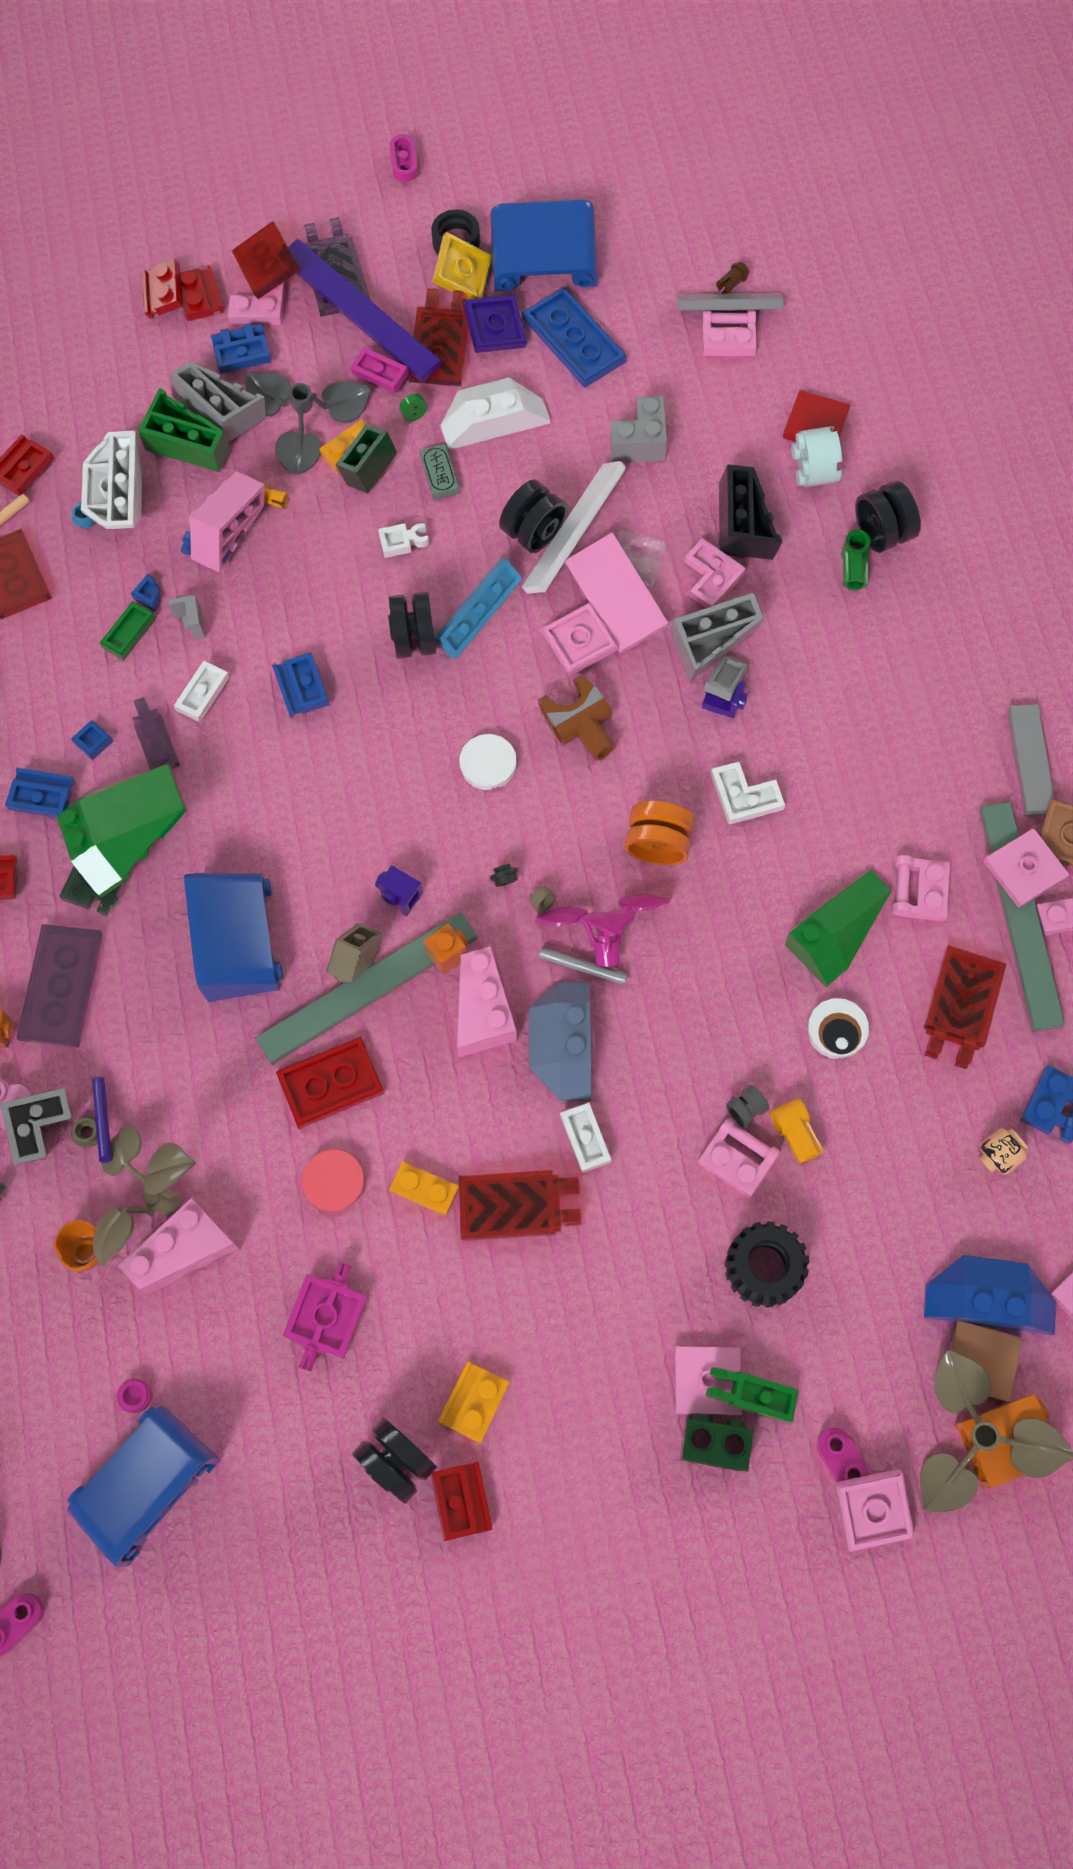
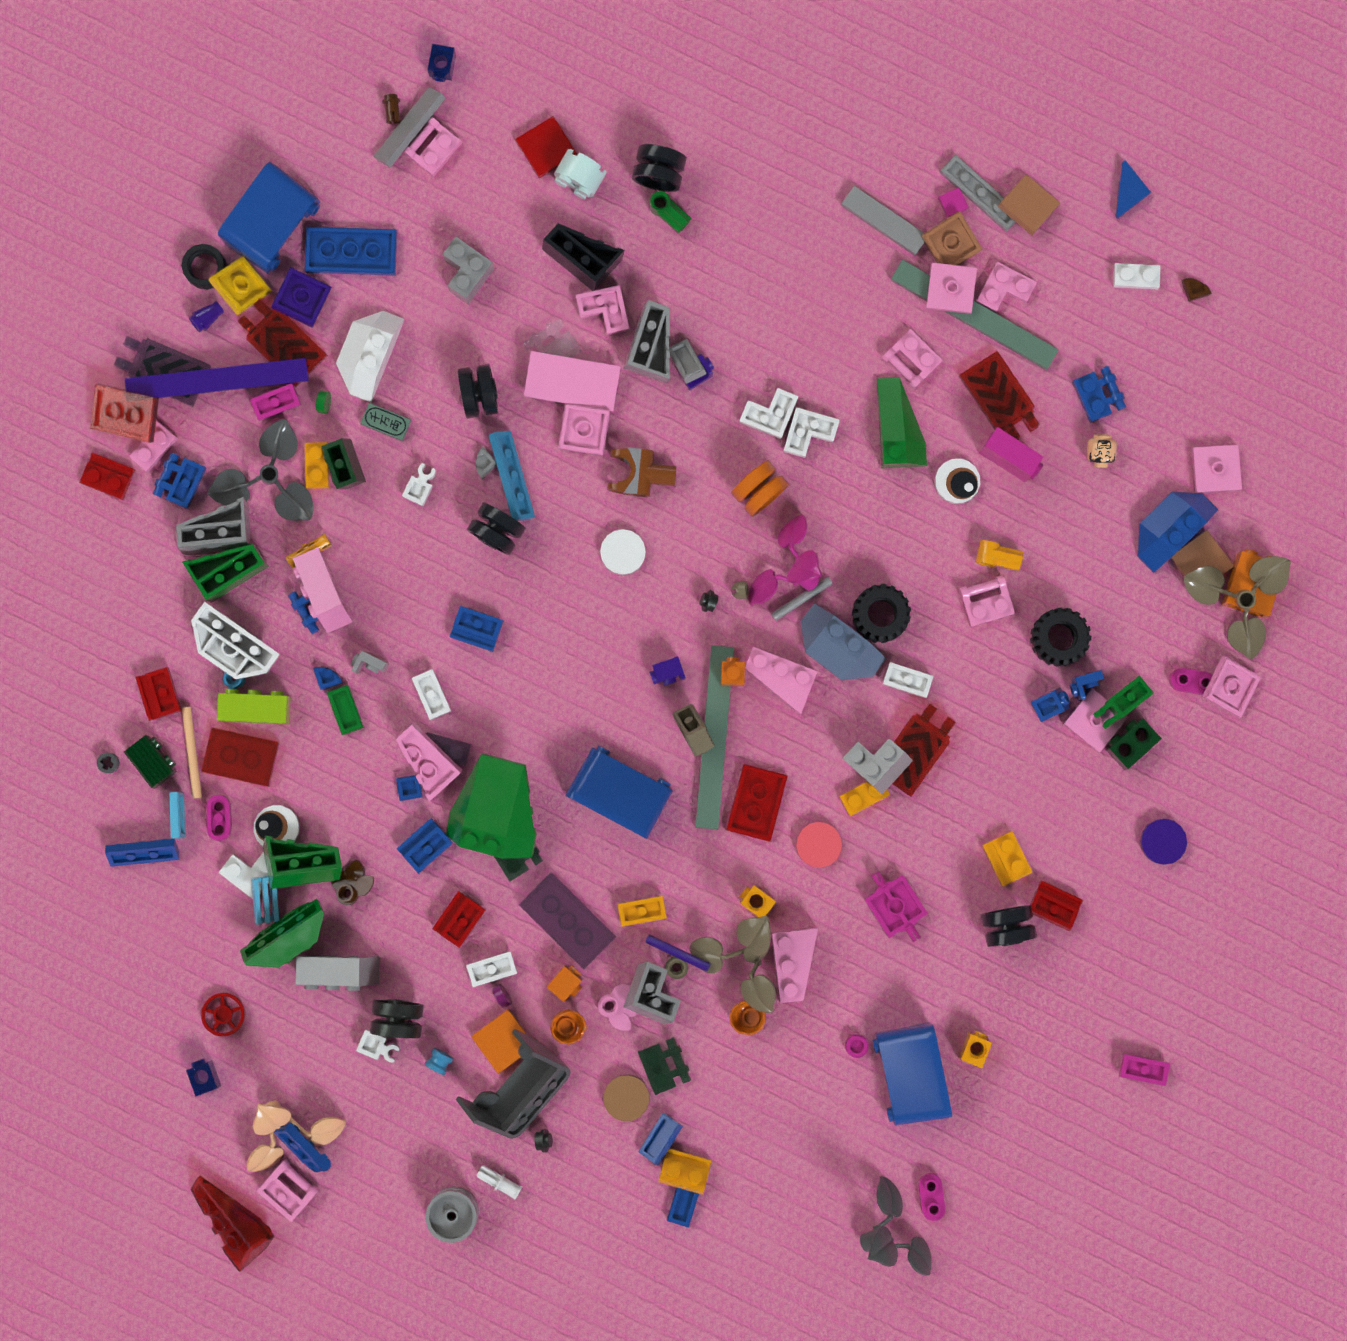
camera: 55 degrees left, 15 degrees up
plate [142,258,182,319] -> none
dark pink plate [390,134,418,182] -> none
white tile [522,461,626,594] -> none
dark grey wheel [726,1085,769,1128] -> none
none -> dark purple cone [189,301,224,332]
none -> lime brick [217,689,291,724]
none -> bright pink wing [396,722,462,801]
none -> clear blue brick [427,44,456,82]
none -> light grey tile [476,447,497,479]
none -> light orange plate [618,896,667,927]
none -> light orange brick [739,885,776,917]
none -> white plate [783,407,840,458]
none -> light grey brick [843,738,913,794]
none -> black tyre [852,584,911,643]
none -> light orange brick [958,1031,992,1069]
none -> dark pink brick [980,427,1044,482]
none -> blue bracket [1031,687,1070,722]
none -> blue bracket [1070,670,1104,700]
none -> dark pink plate [1119,1053,1170,1086]
none -> dark purple tile [1140,819,1187,865]

